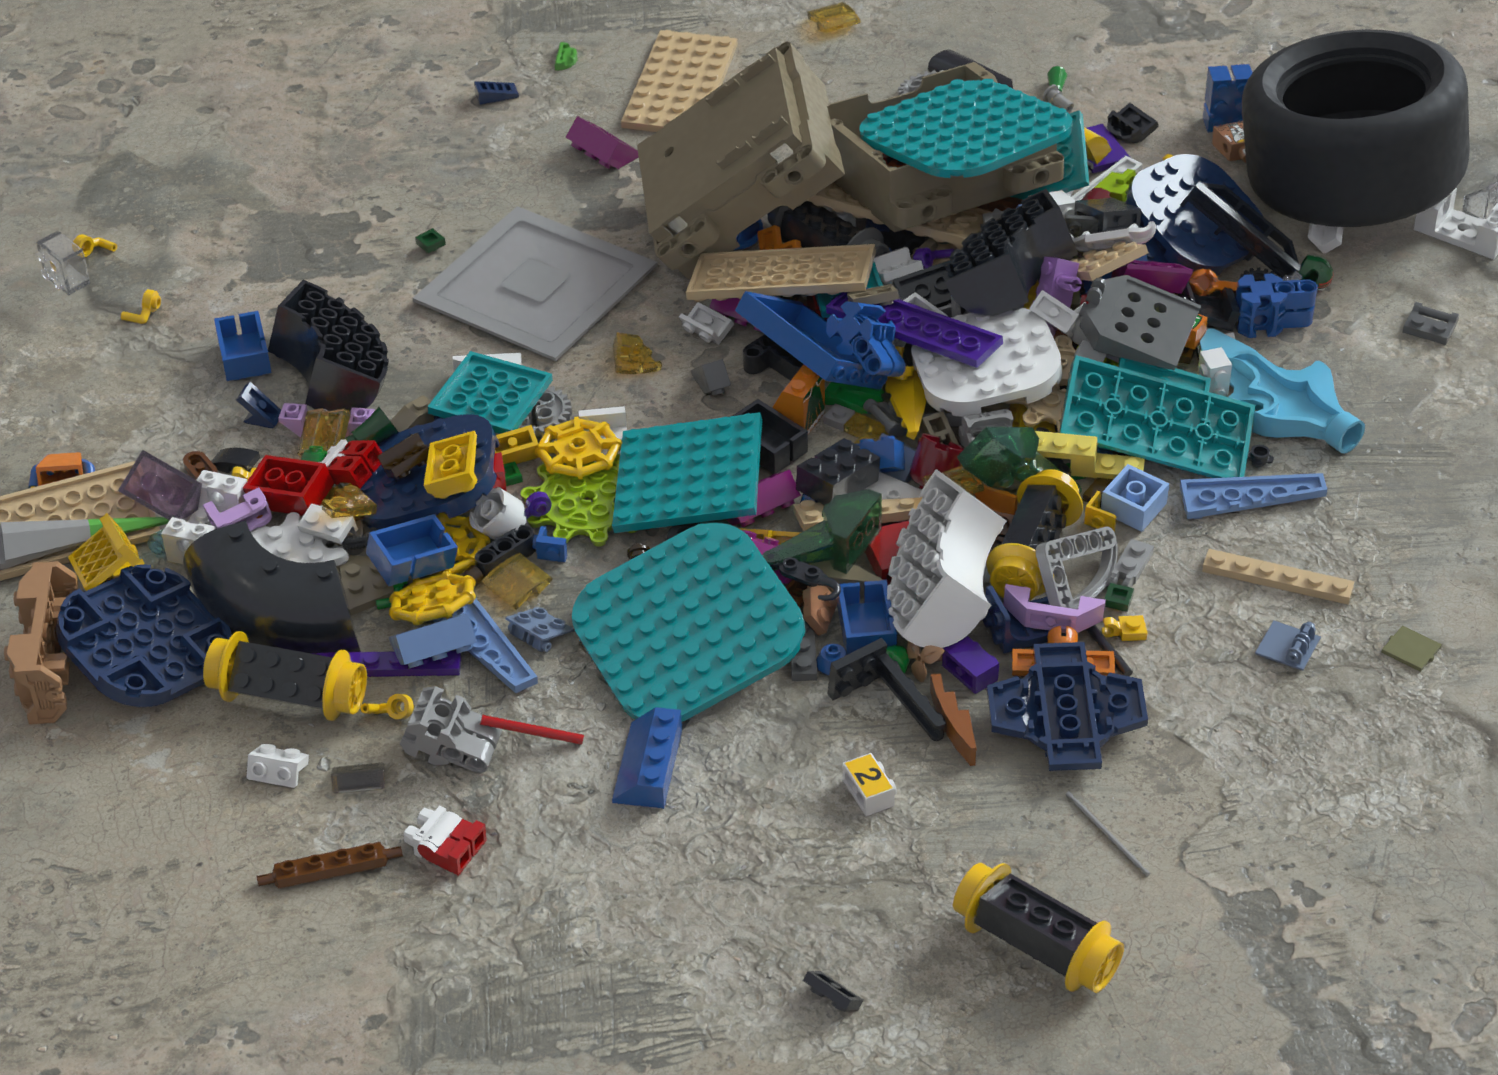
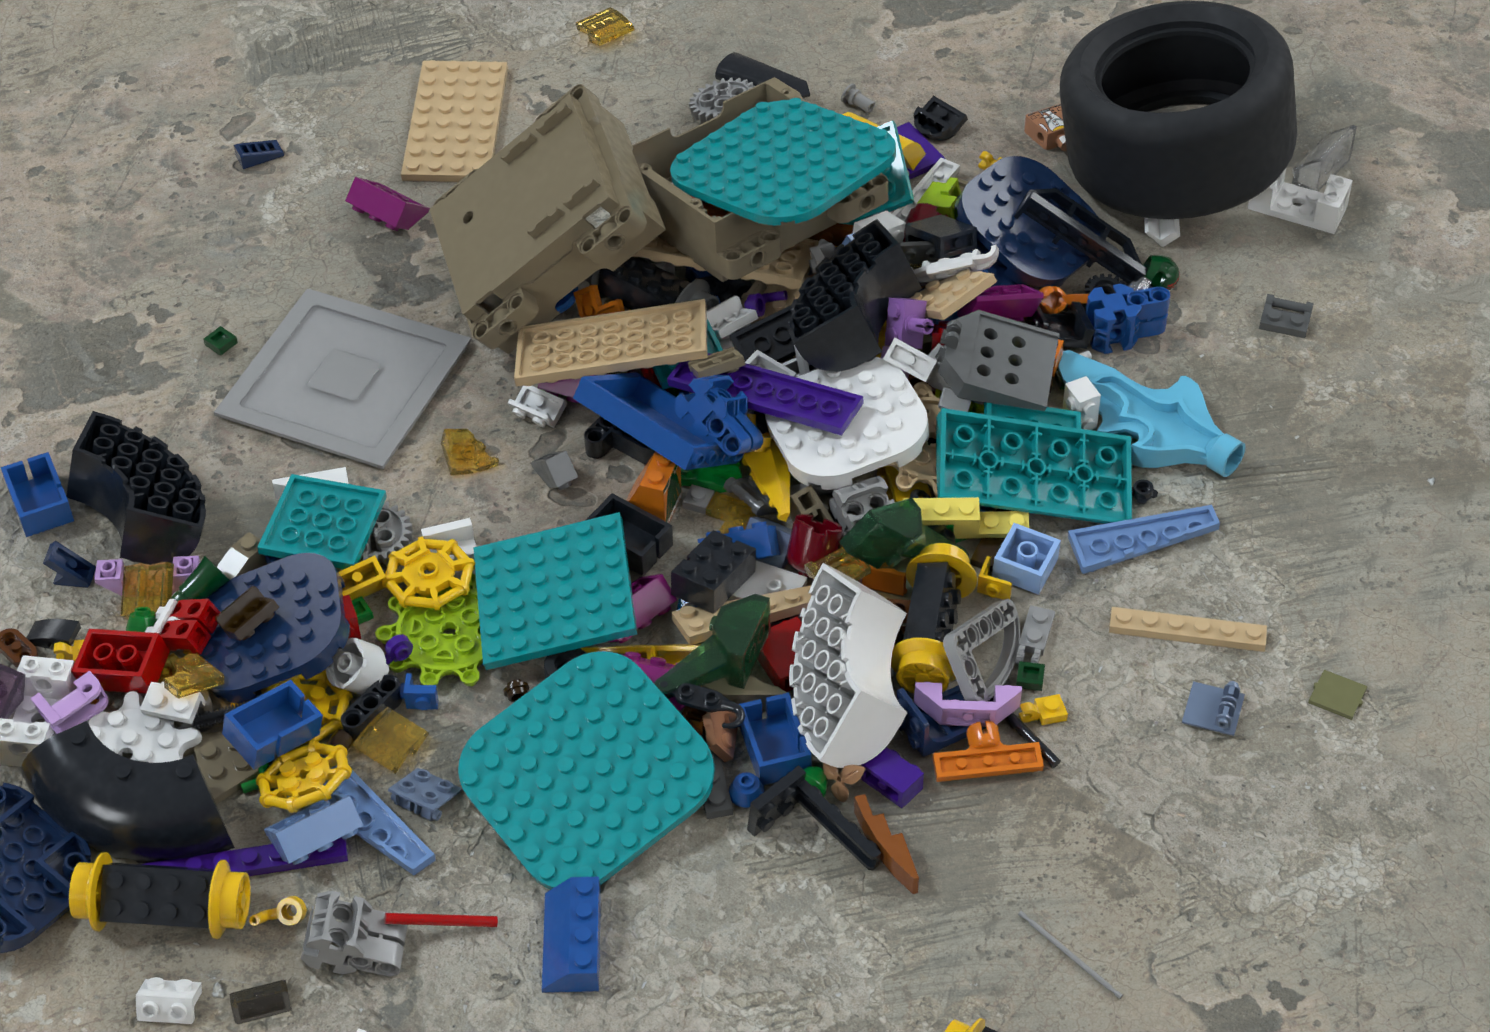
camera: 10 degrees left, 5 degrees up
yellow slope [424,430,477,499] -> none
bright green tile [555,42,578,71] -> none
brick [843,753,897,816] -> none
dark blue plate [987,642,1148,771] -> none
green cone [1047,66,1067,92] -> none
blue piece [1203,64,1253,133] -> none

